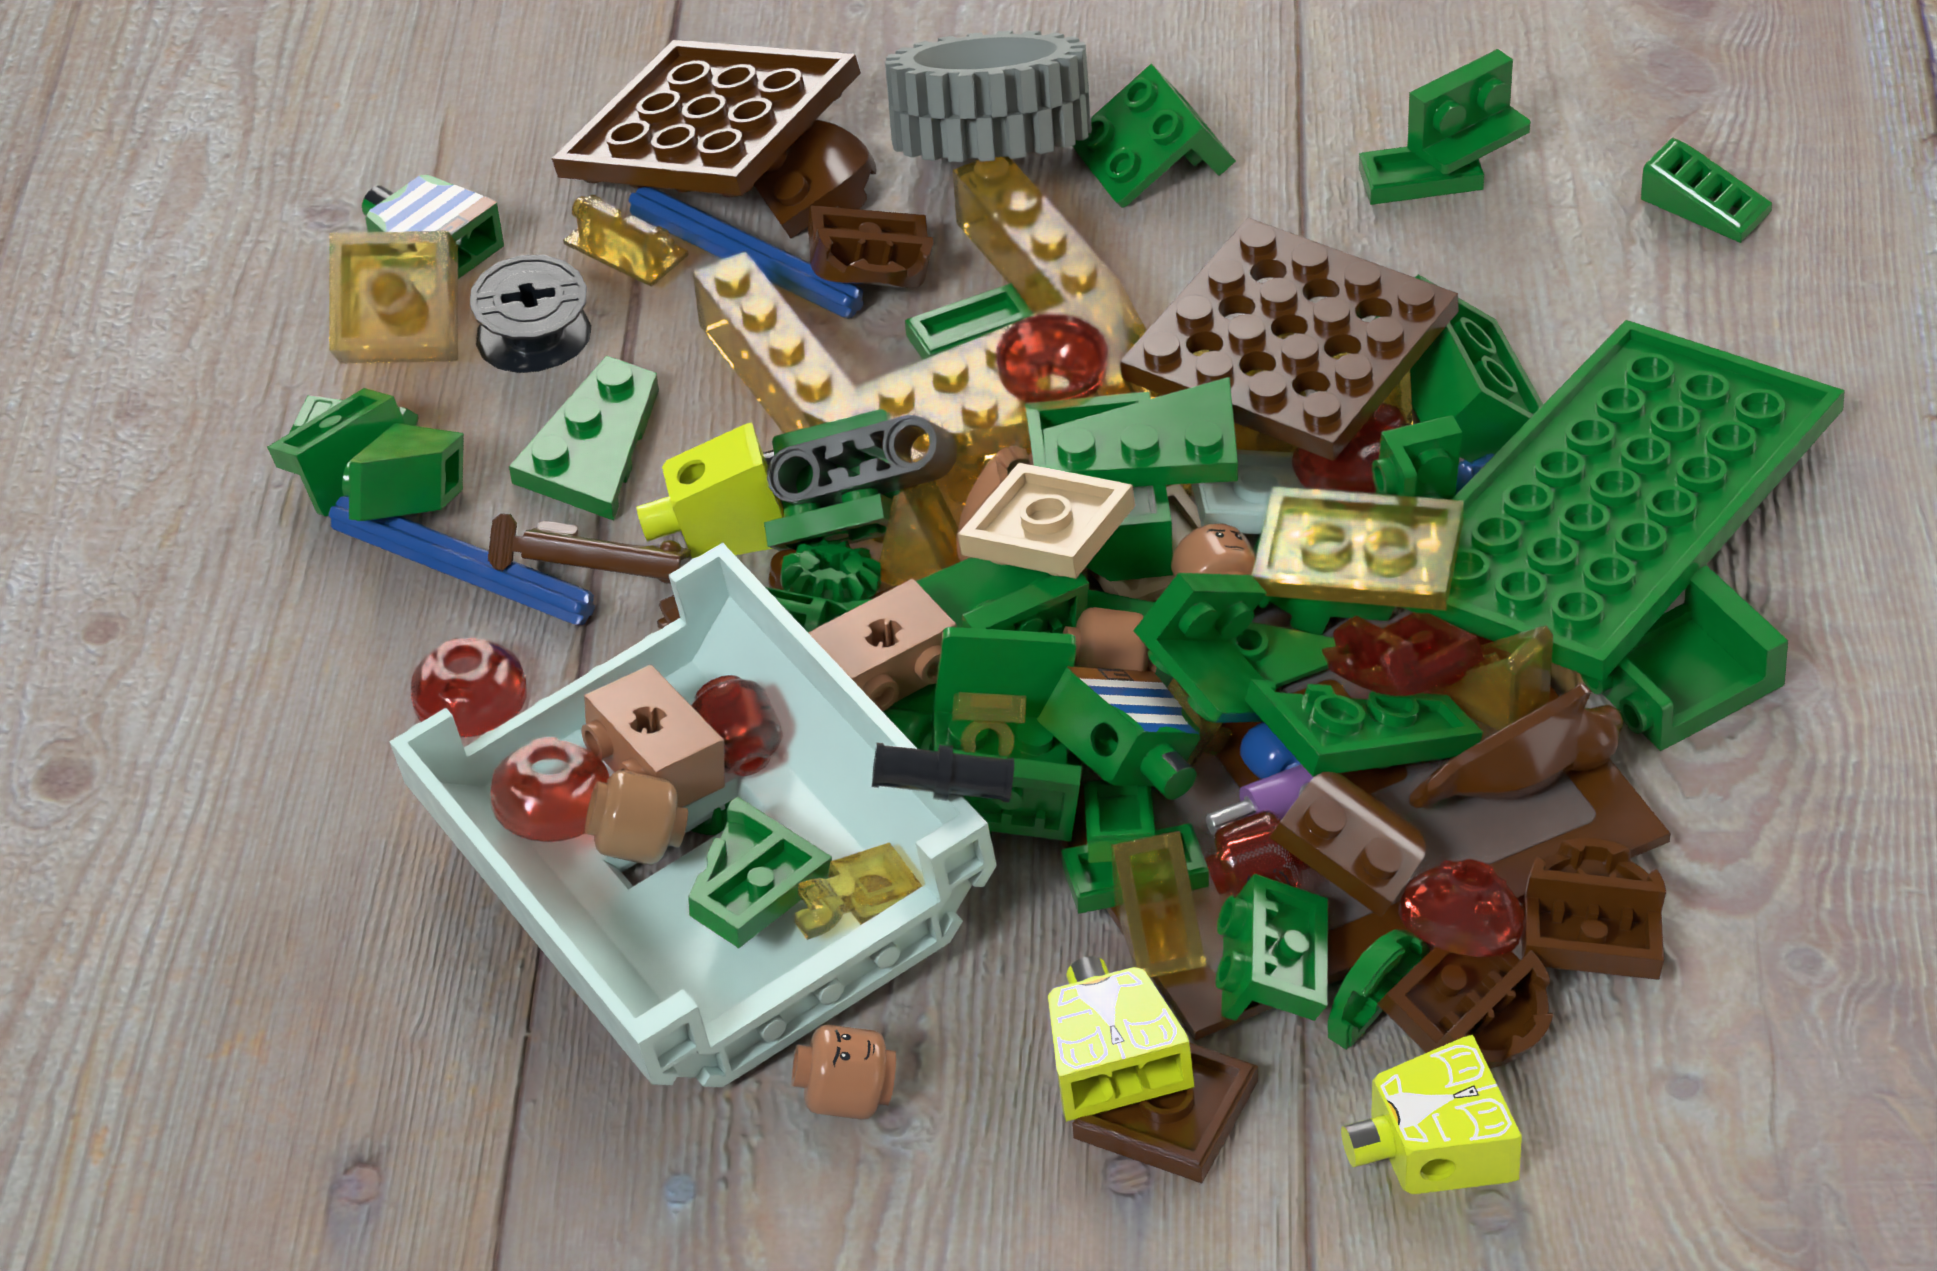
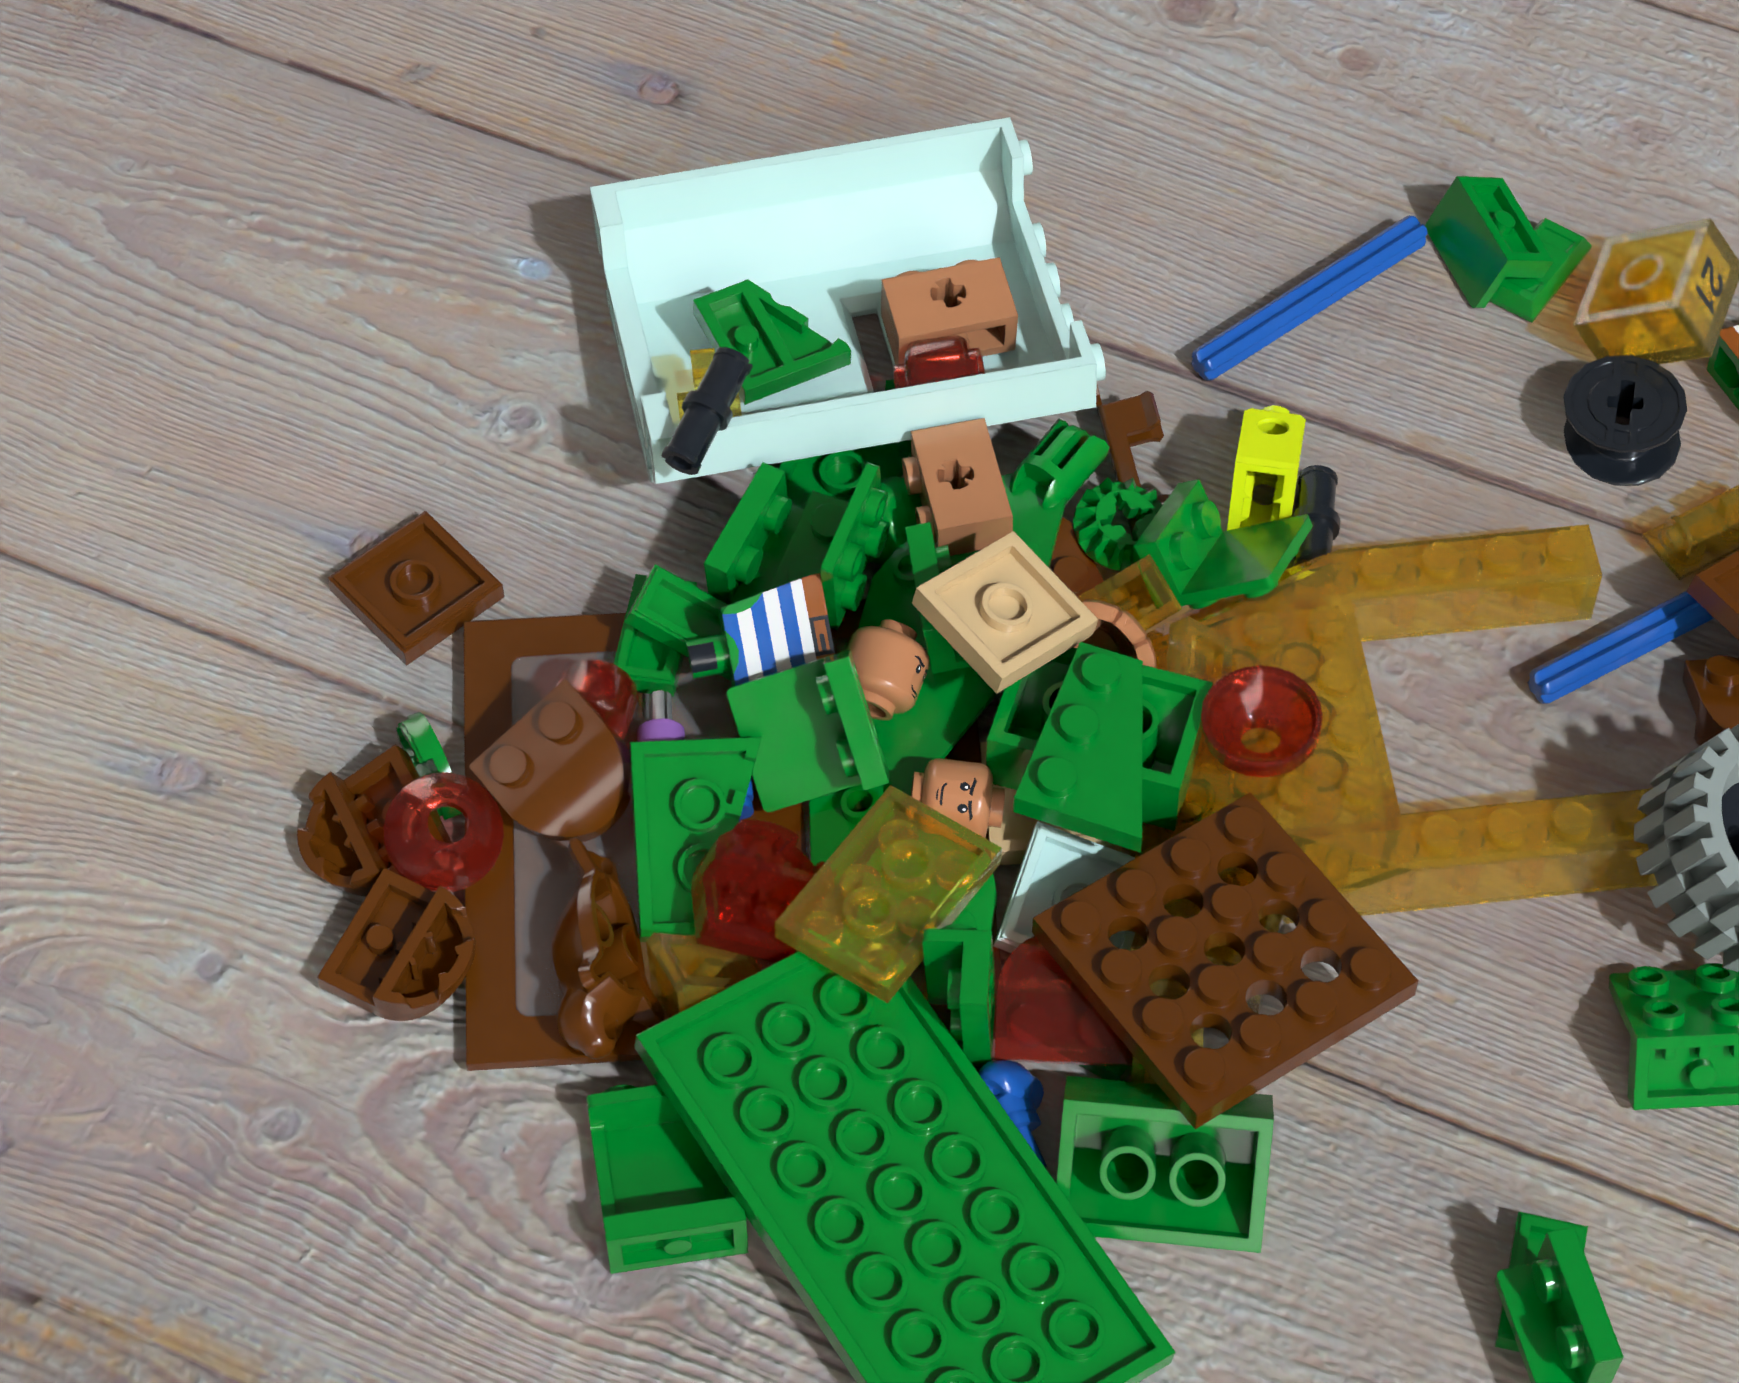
camera: 110 degrees right, 10 degrees up
green slope [342,423,464,521] -> none
clear red piece [411,638,527,737] -> none
reddish brown piece [488,513,691,584] -> none
clear red piece [490,737,609,842] -> none
wing [509,355,659,521] -> none
medium nougat head [585,770,688,865] -> none
dark grey beam [767,415,957,508] -> none
nougat head [791,1025,896,1120] -> none
reddish brown slope [808,205,933,288] -> none
green tile [905,283,1038,371] -> none
clear yellow tile [952,692,1026,757] -> none
neon yellow torso [1048,956,1194,1122] -> none
clear yellow slope [1111,831,1206,978] -> none
green bracket [1215,874,1328,1021] -> none
neon yellow torso [1341,1035,1522,1195] -> none

